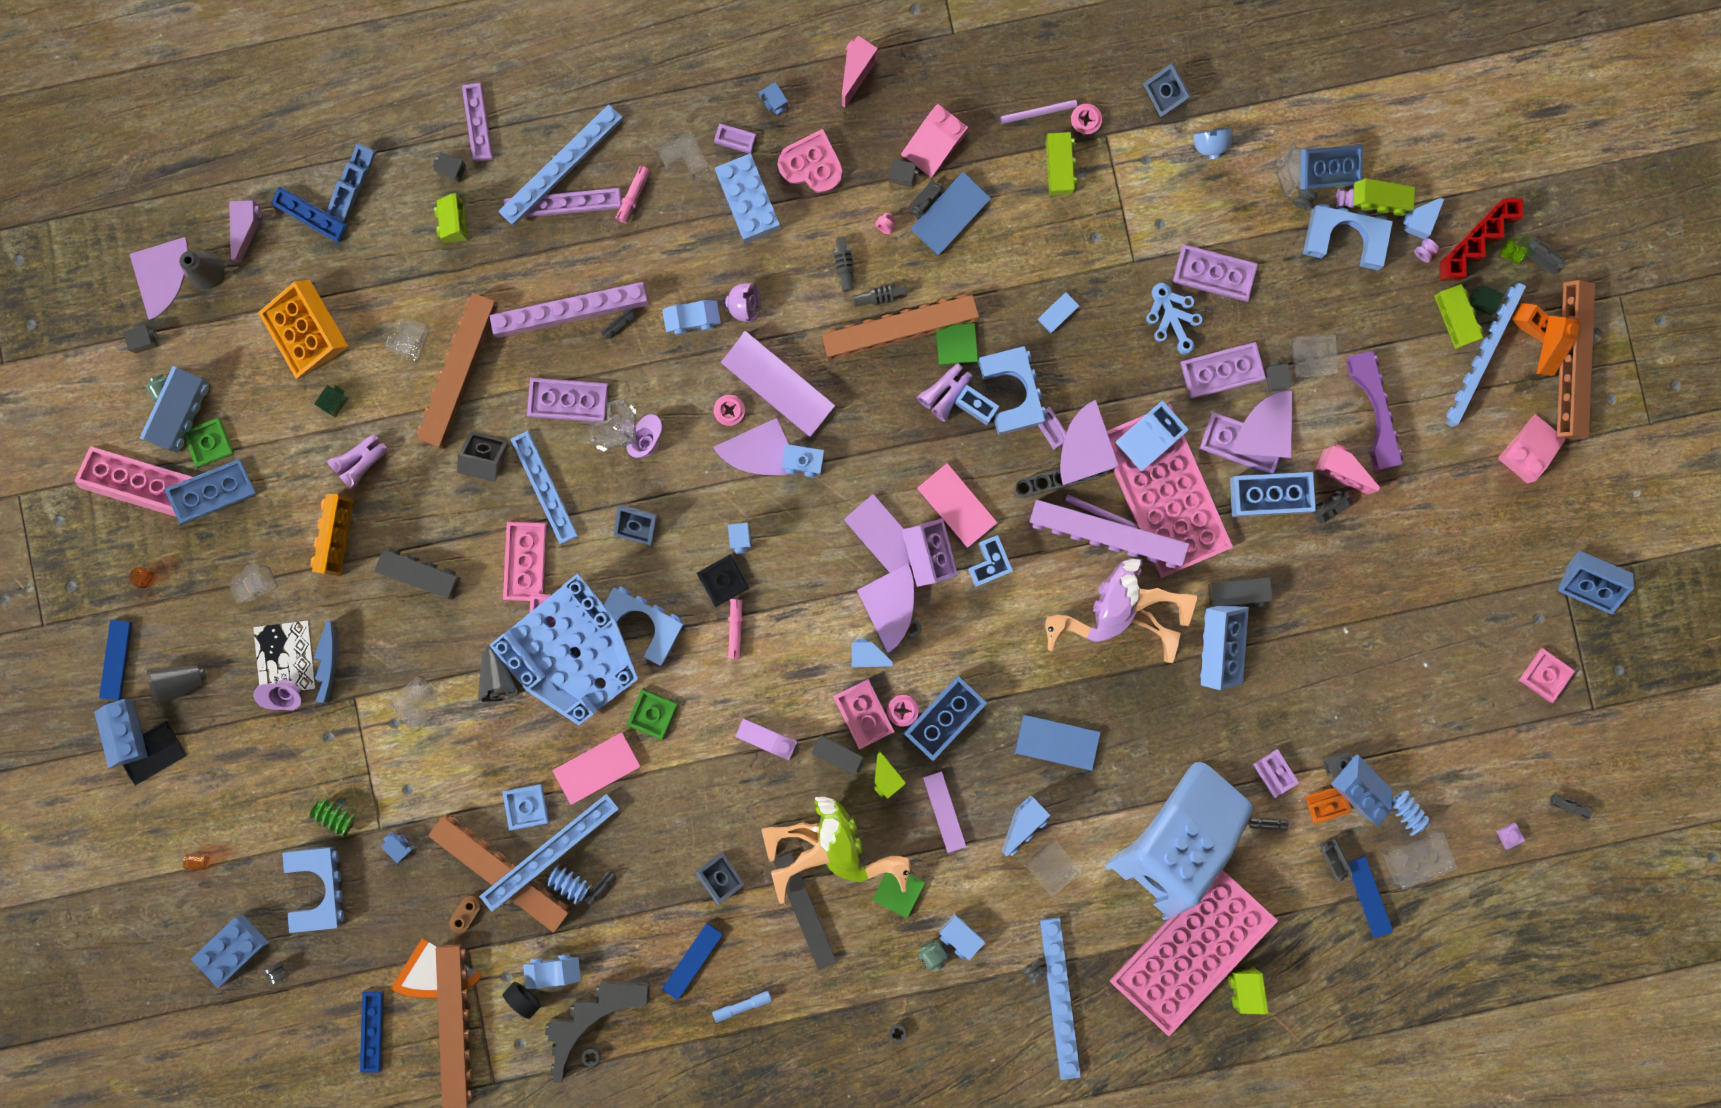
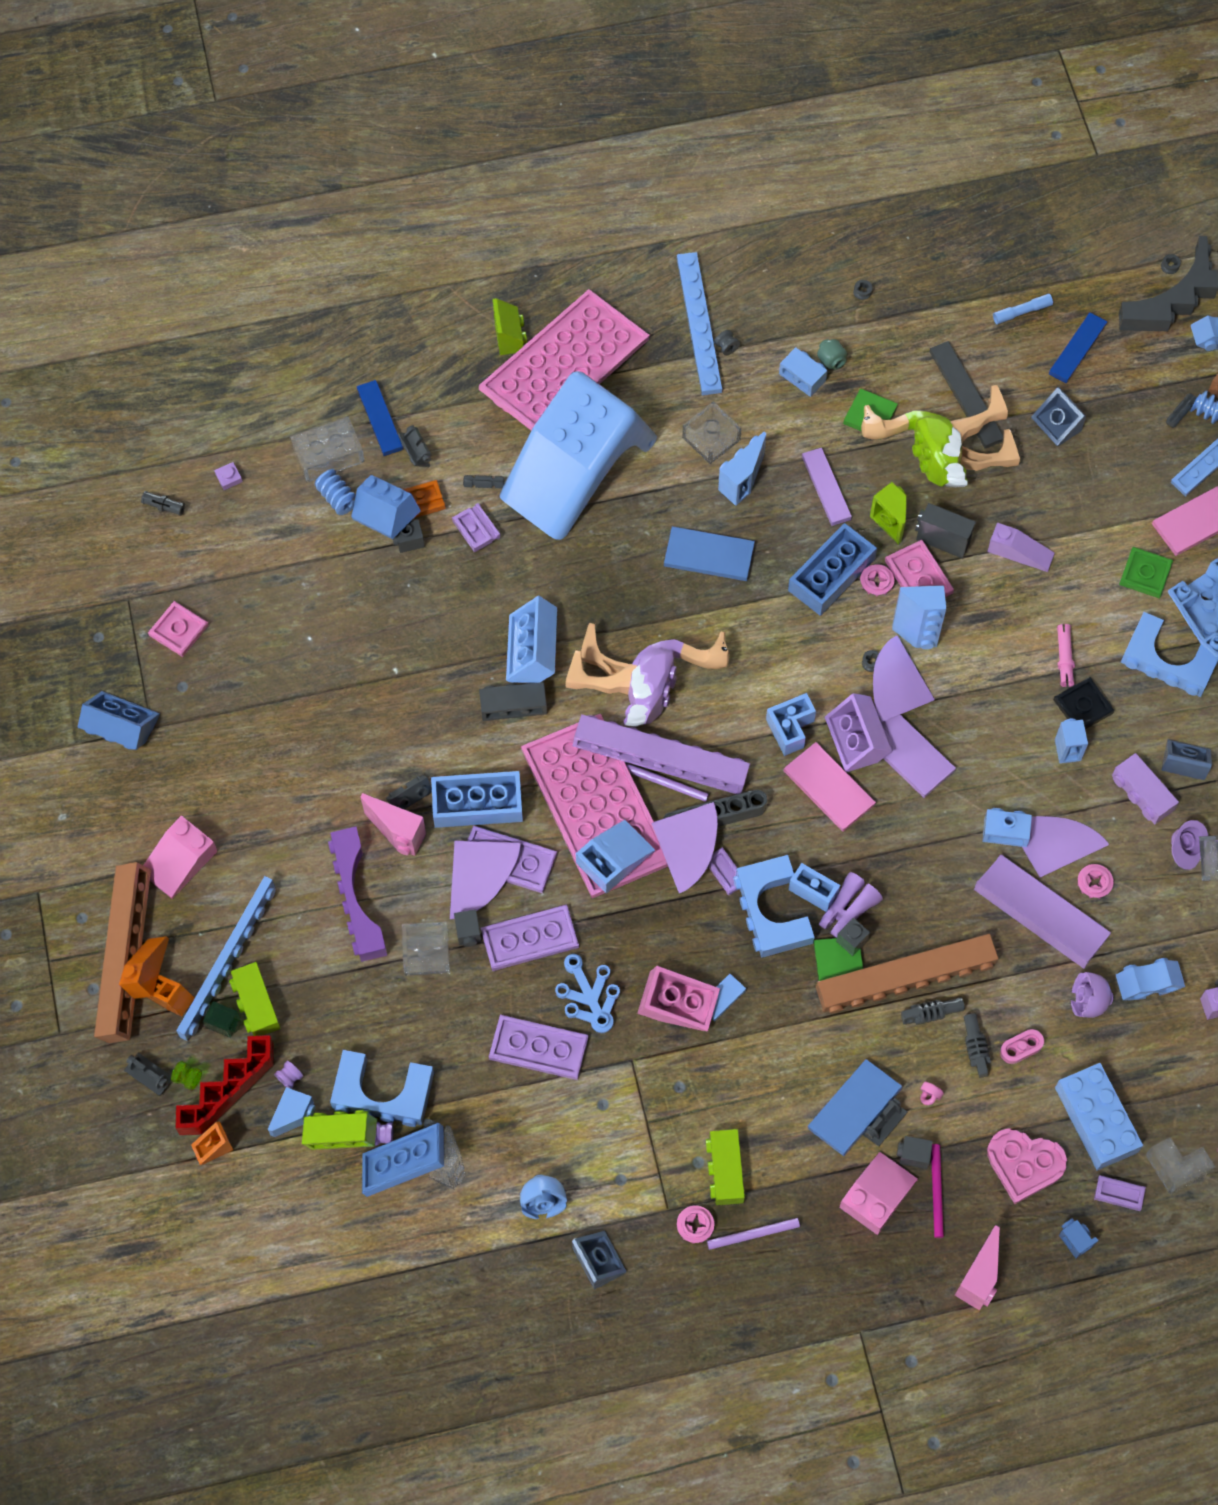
camera: 175 degrees left, 20 degrees down
none -> orange slope [191,1121,233,1165]
none -> bright pink slope [638,966,720,1032]
none -> dark grey brick [836,918,870,956]
none -> dark pink bar [931,1144,944,1238]
none -> bright pink plate [1000,1029,1044,1064]
none -> lavender brick [1112,753,1179,825]

